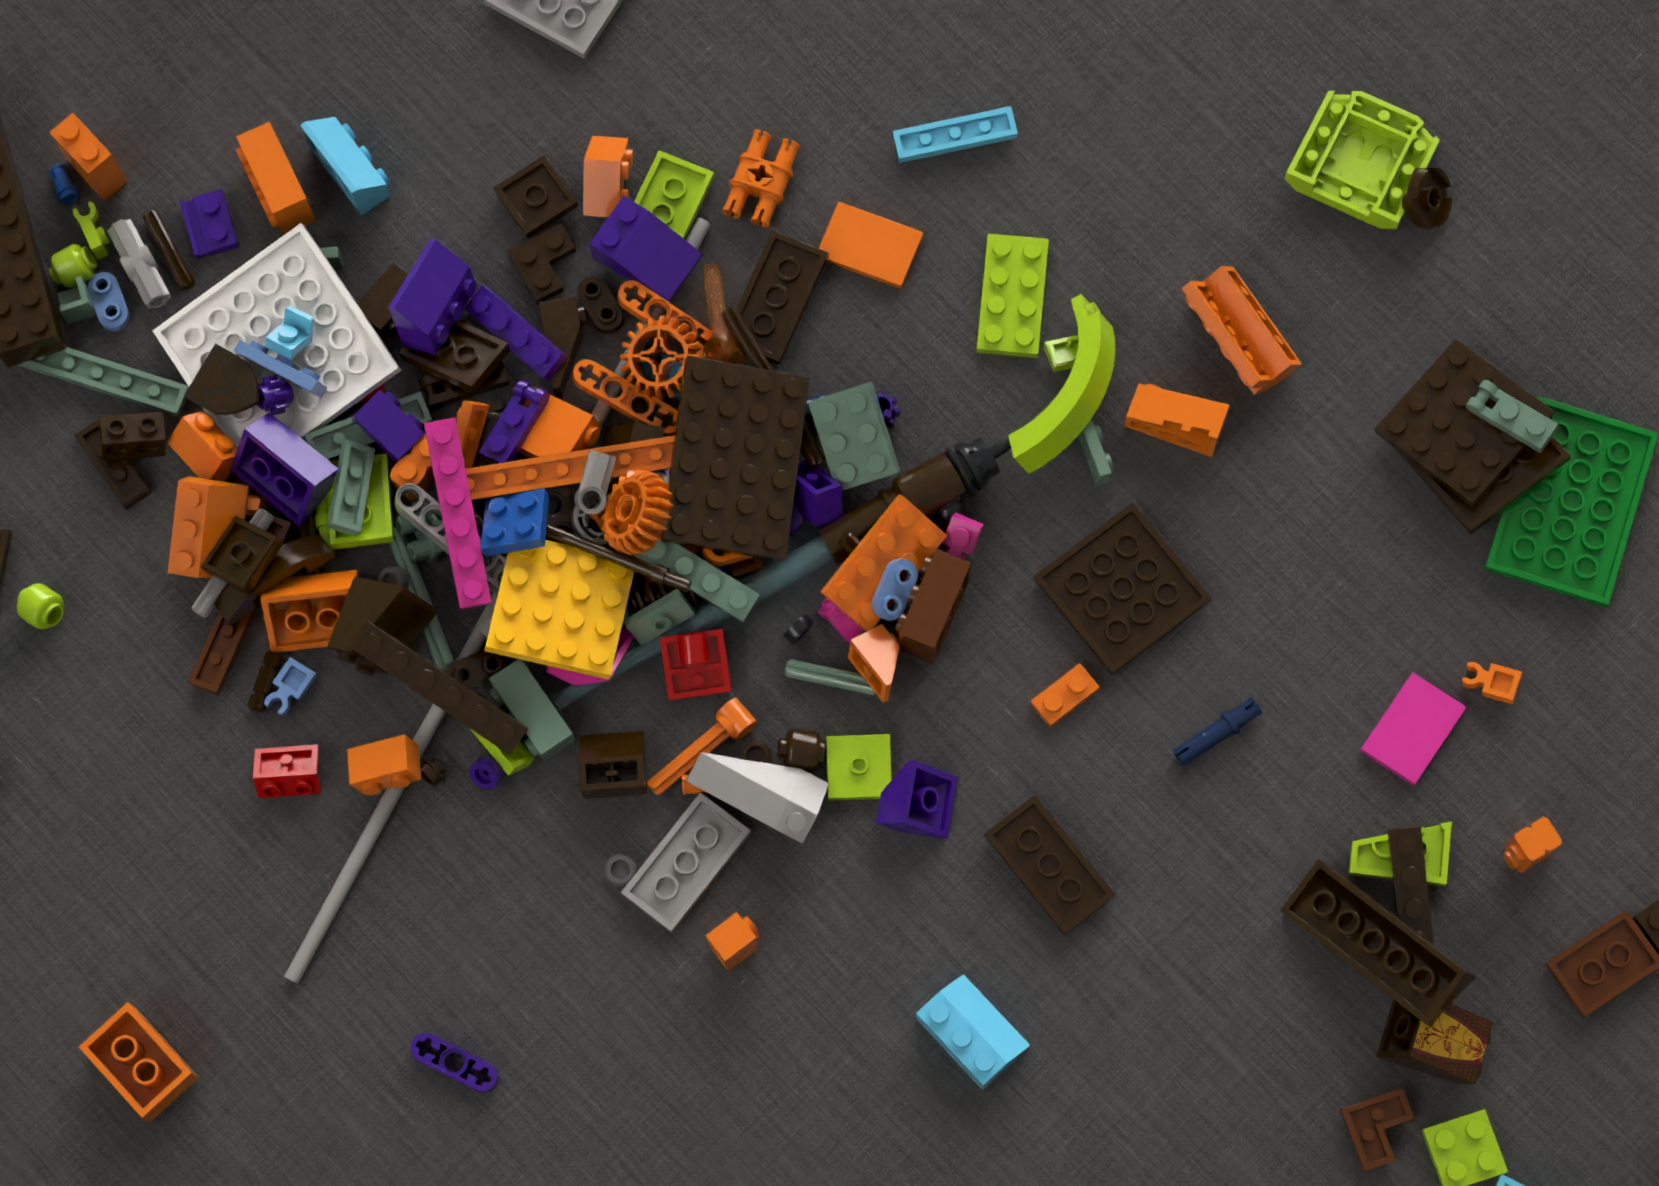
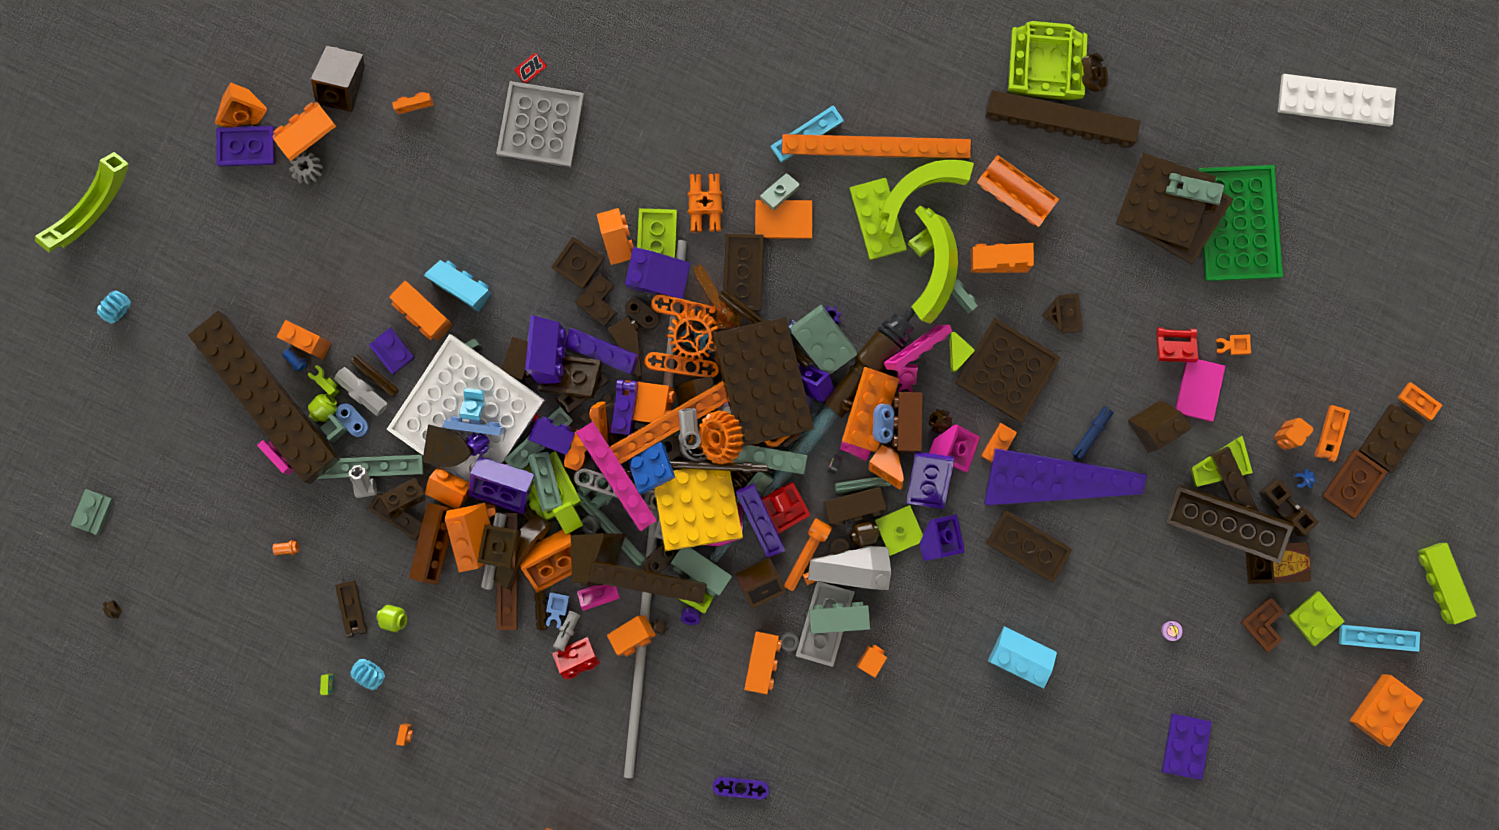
camera: 25 degrees left, 10 degrees up
none -> light grey piece [349,465,377,498]
none -> reddish brown brick [409,503,454,585]
none -> lime slope [553,501,583,534]
none -> light grey pin [553,611,580,652]
none -> dark pink plate [577,584,620,611]
none -> dark purple plate [736,484,785,558]
none -> orange brick [744,631,782,694]
none -> plate [760,173,800,211]
none -> orange plate [782,134,971,159]
none -> sand green brick [809,602,870,634]
none -> dark brown brick [823,487,886,527]
none -> lime arch [879,160,974,239]
none -> dark pink plate [884,324,952,371]
none -> tile [906,451,954,509]
none -> dark brown gear [929,409,952,433]
none -> dark pink slope [930,425,980,473]
none -> lime slope [949,332,975,373]
none -> dark purple wing [984,448,1147,505]
none -> dark brown brick [985,90,1141,148]
none -> dark brown slope [1041,293,1083,333]
none -> dark brown slope [1128,400,1192,453]
none -> plate [1156,327,1198,362]
none -> lavender tile [1161,621,1182,641]
none -> dark brown arch [1258,479,1319,536]
none -> blue plate [1295,469,1316,488]
none -> orange plate [1315,405,1350,462]

